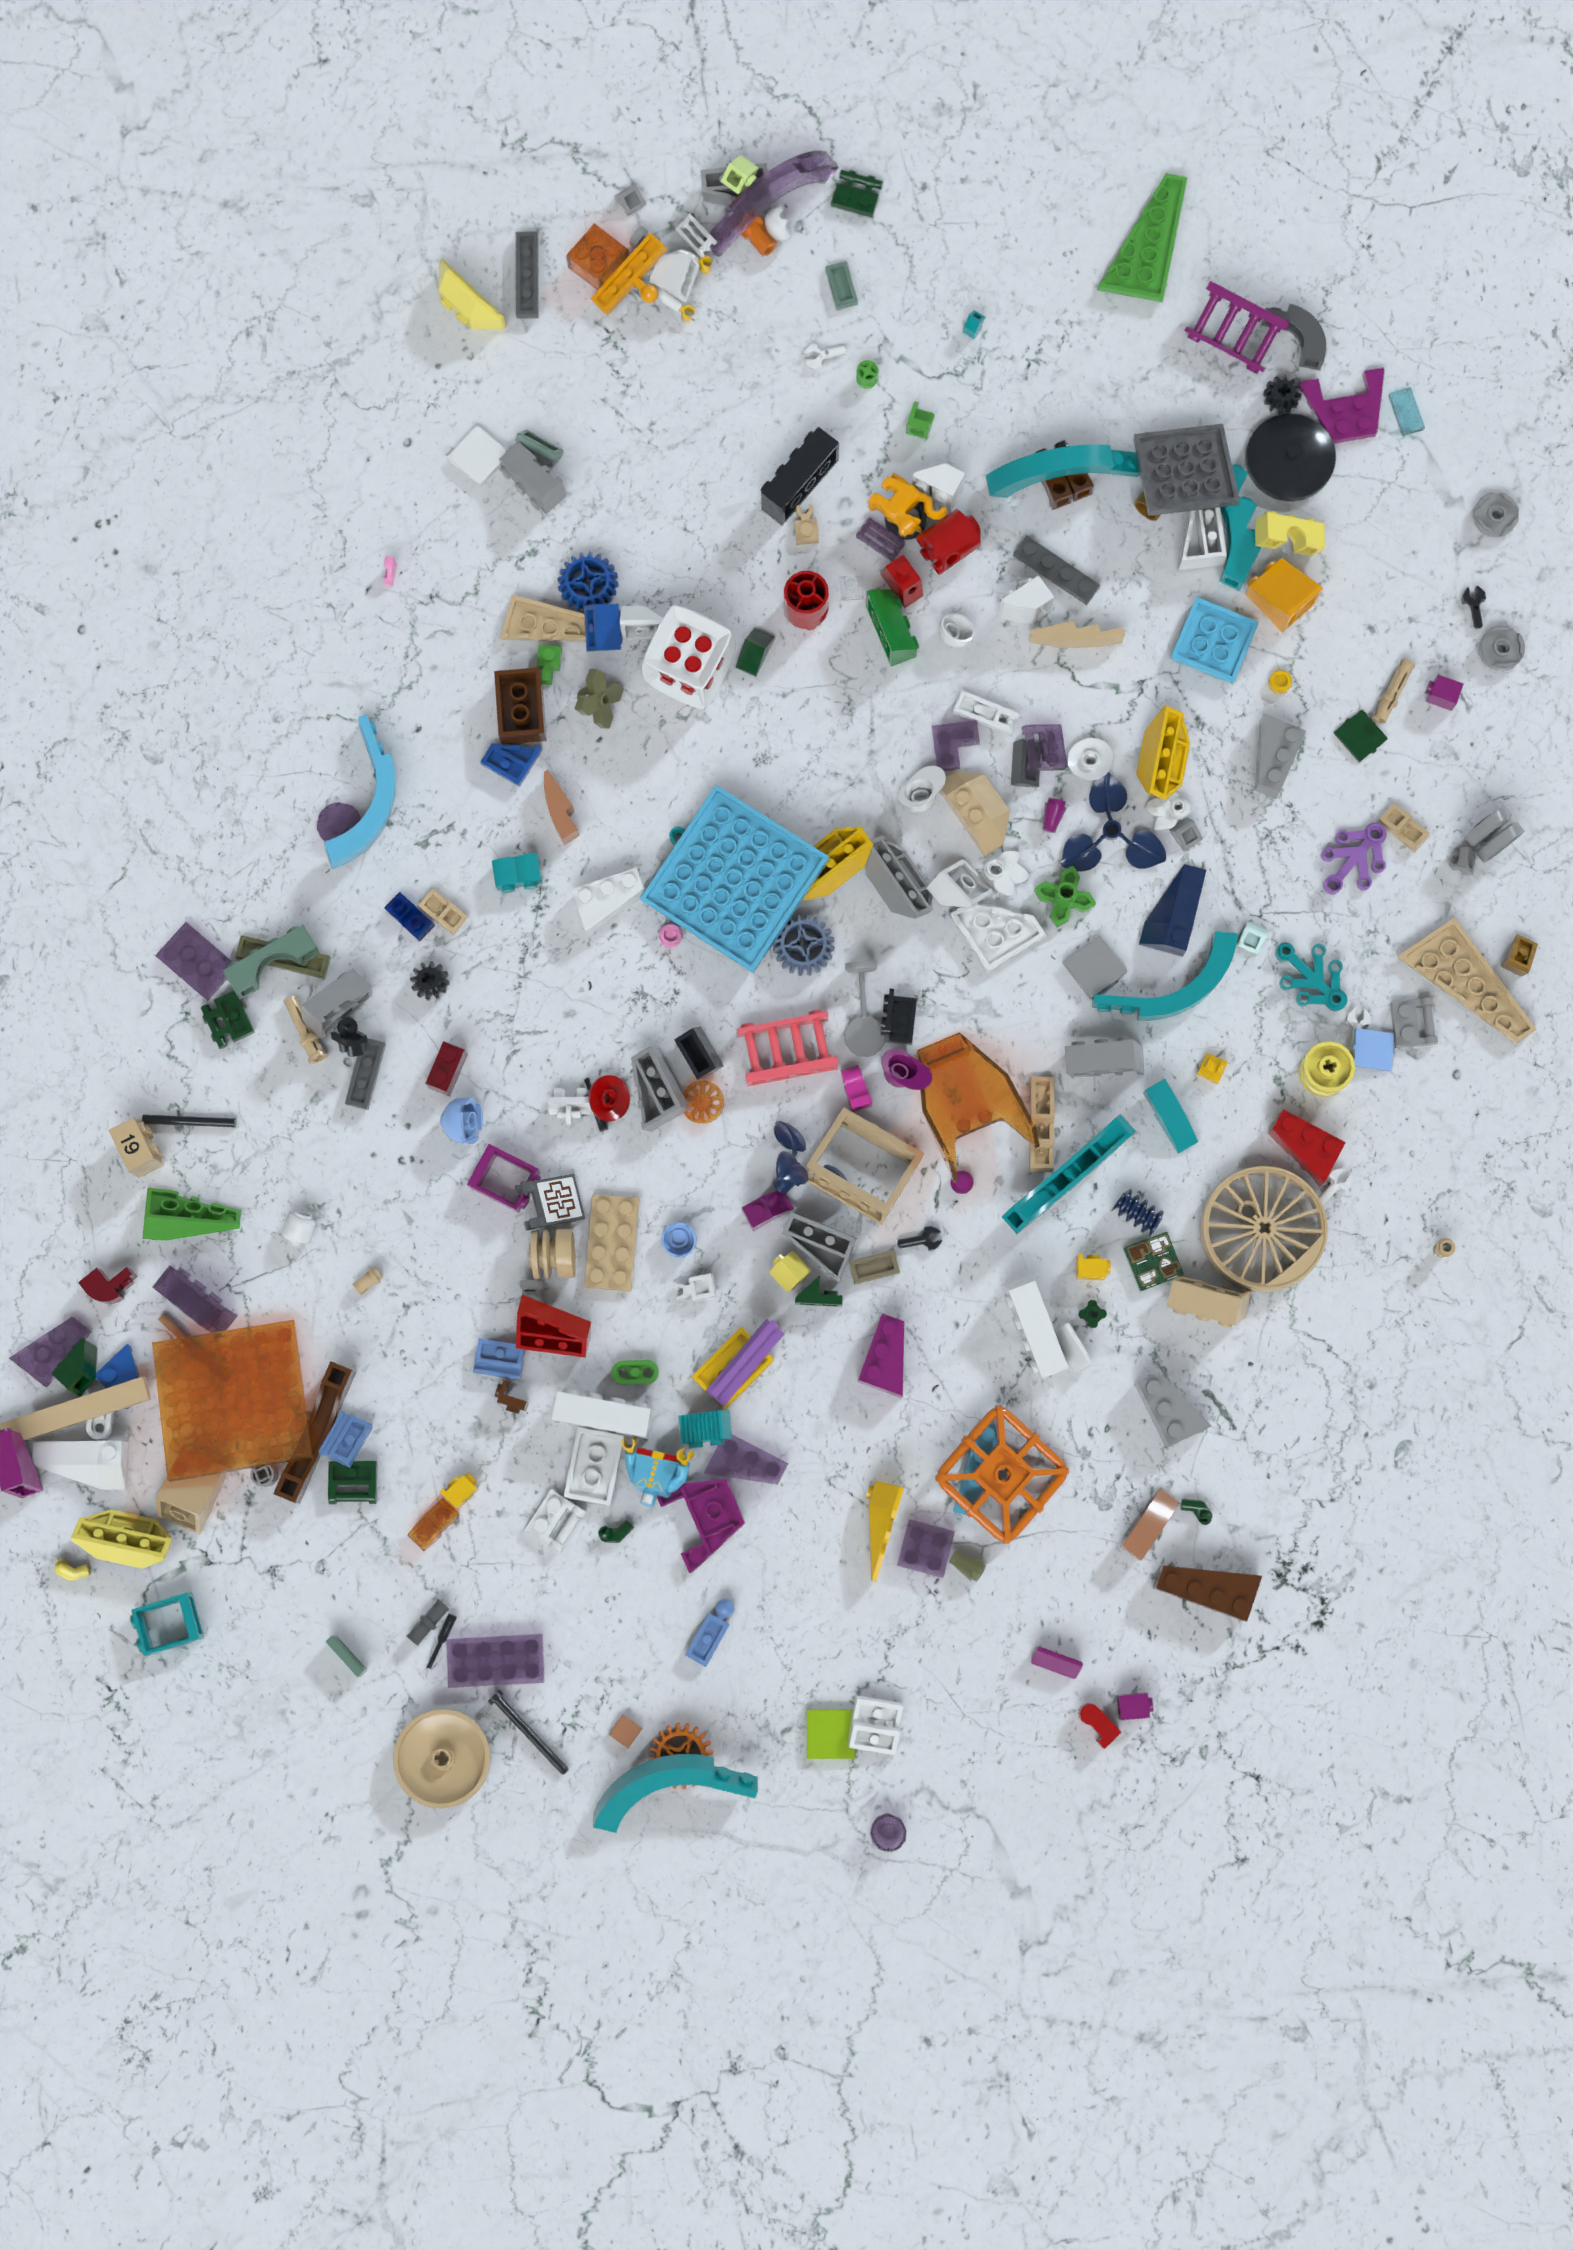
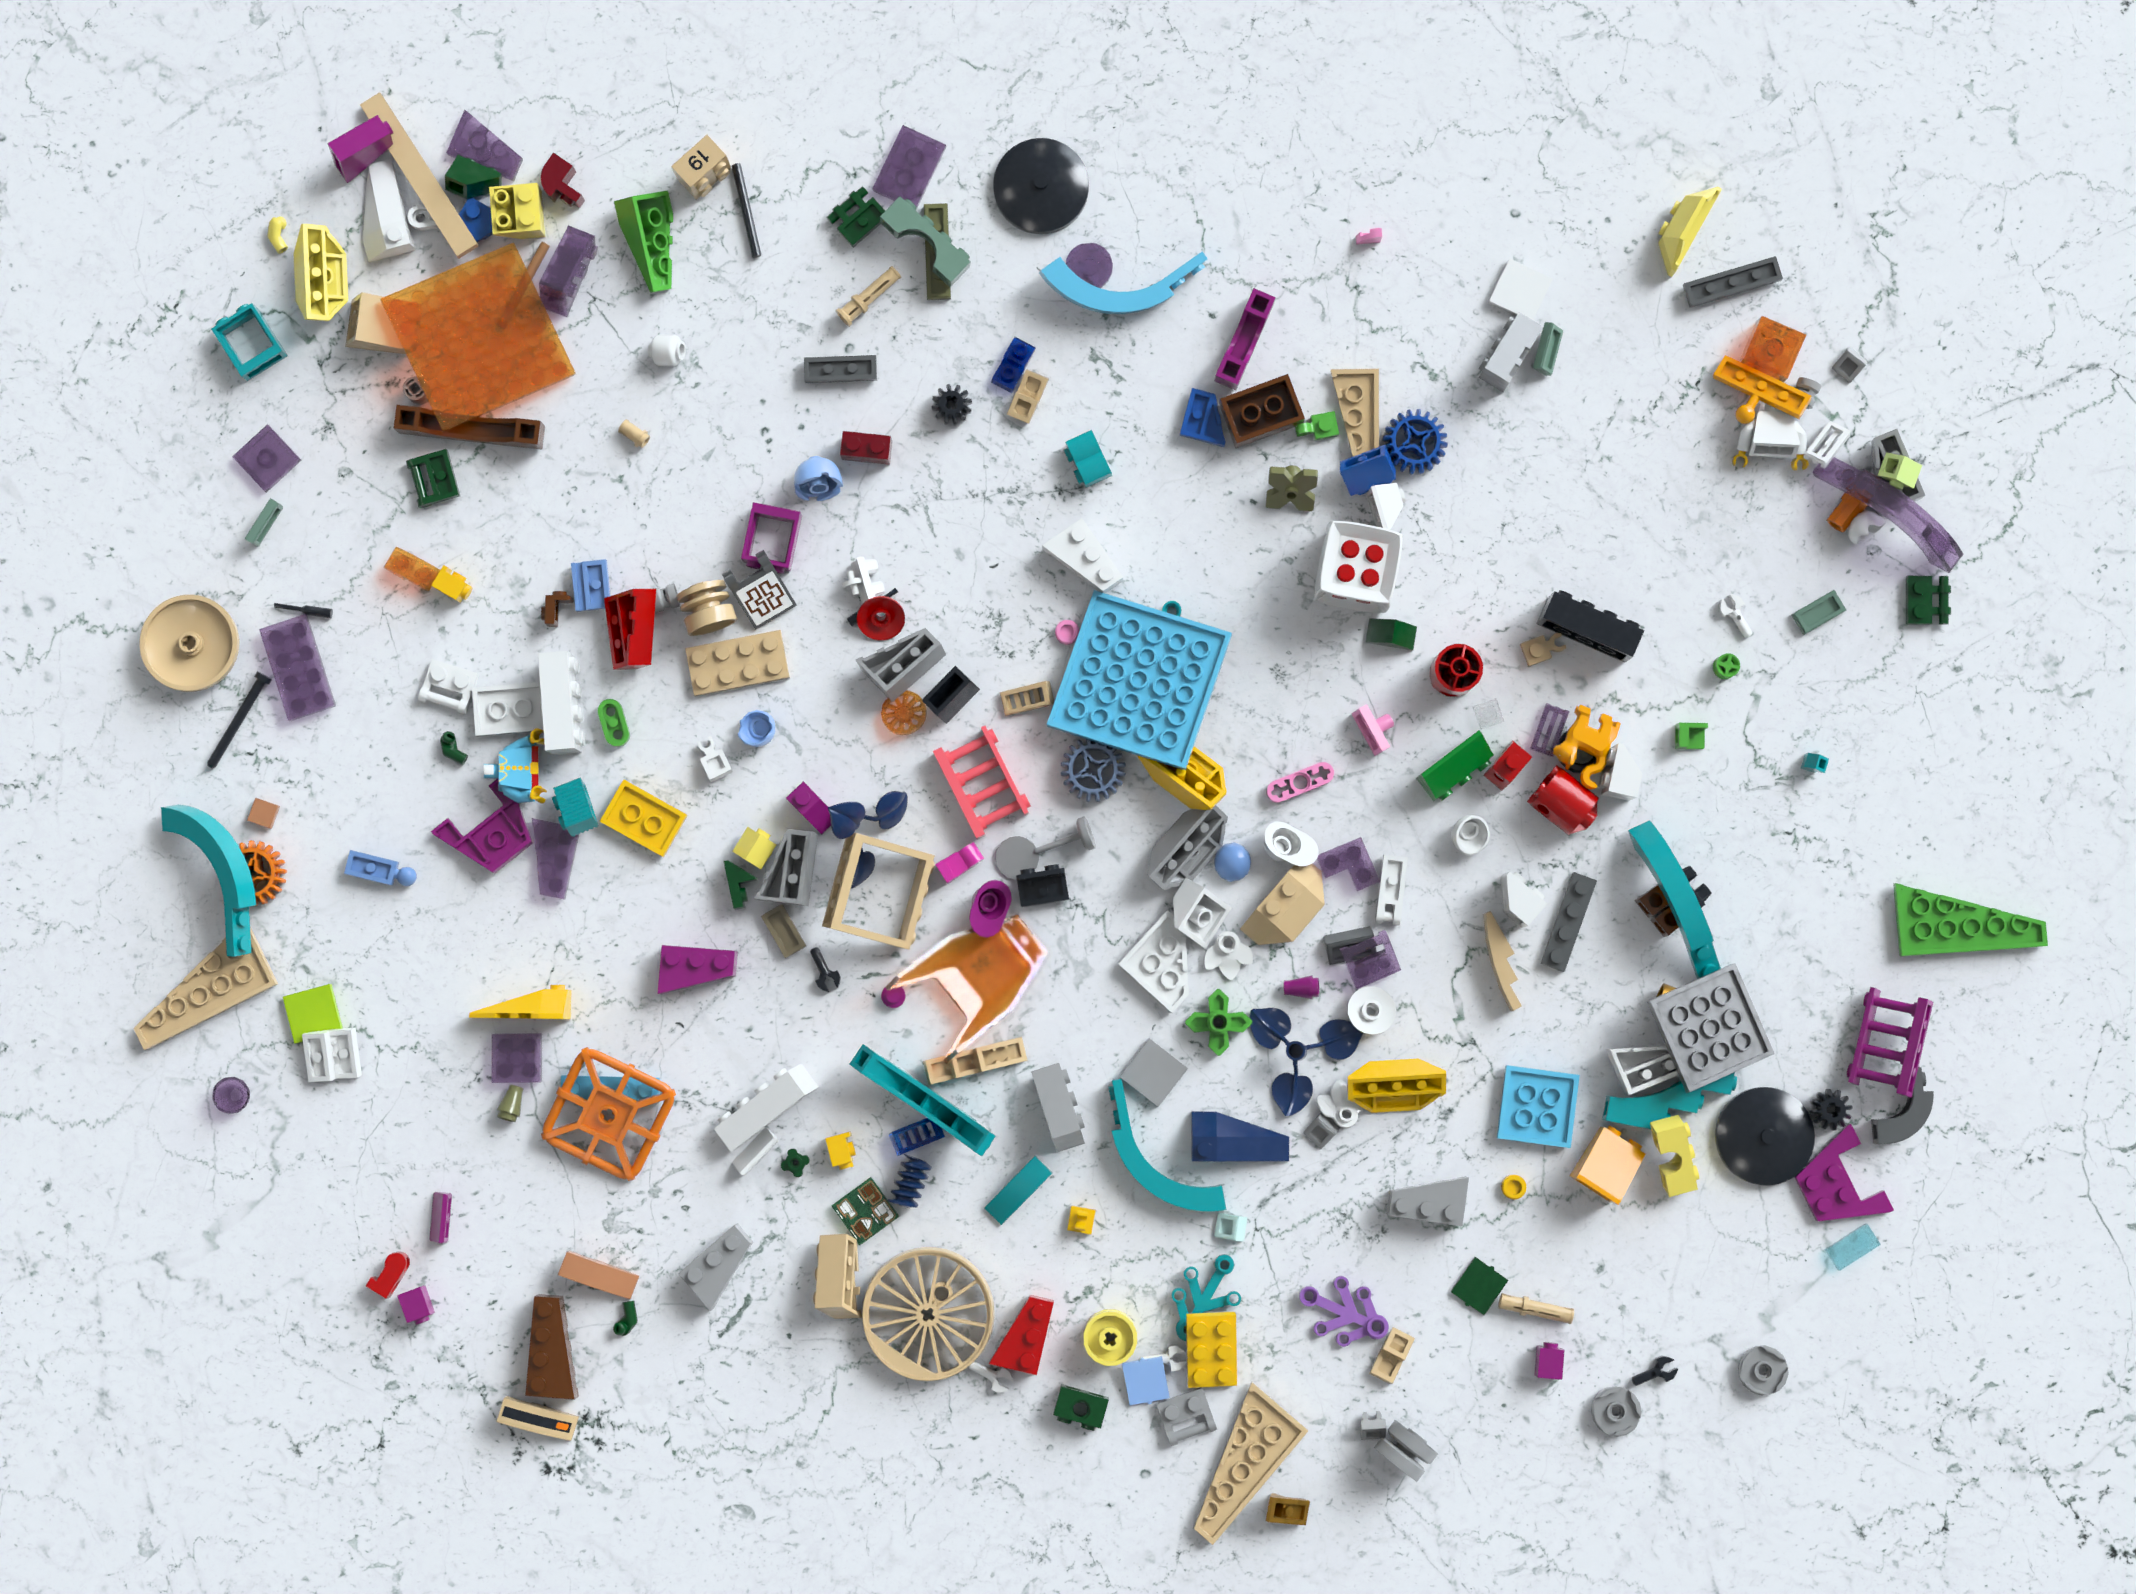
camera: 75 degrees right, 5 degrees up
light grey wedge [302,969,372,1040] -> none
medium blue plate [319,1411,373,1468] -> none
black hips [330,1017,368,1057] -> none
dark grey pin [407,1599,450,1646] -> none
nougat slope [544,770,580,845] -> none
medium lavender fence [706,1319,785,1407] -> none
tan pin [1433,1238,1455,1258] -> none
none -> tan wing [134,927,278,1050]
none -> clear purple plate [232,424,302,493]
none -> light yellow slope [489,183,545,239]
none -> tan slope [497,1396,579,1441]
none -> clear blue slope [889,1118,945,1156]
none -> black dish [993,138,1089,234]
none -> tan slope [1000,681,1055,716]
none -> dark green brick [1053,1384,1109,1431]
none -> yellow plate [1186,1312,1237,1388]
none -> magenta arch [1214,288,1276,390]
none -> medium blue hair [1214,842,1251,882]
none -> bright pink beam [1266,762,1334,803]
none -> bright pink tile [1352,704,1394,756]

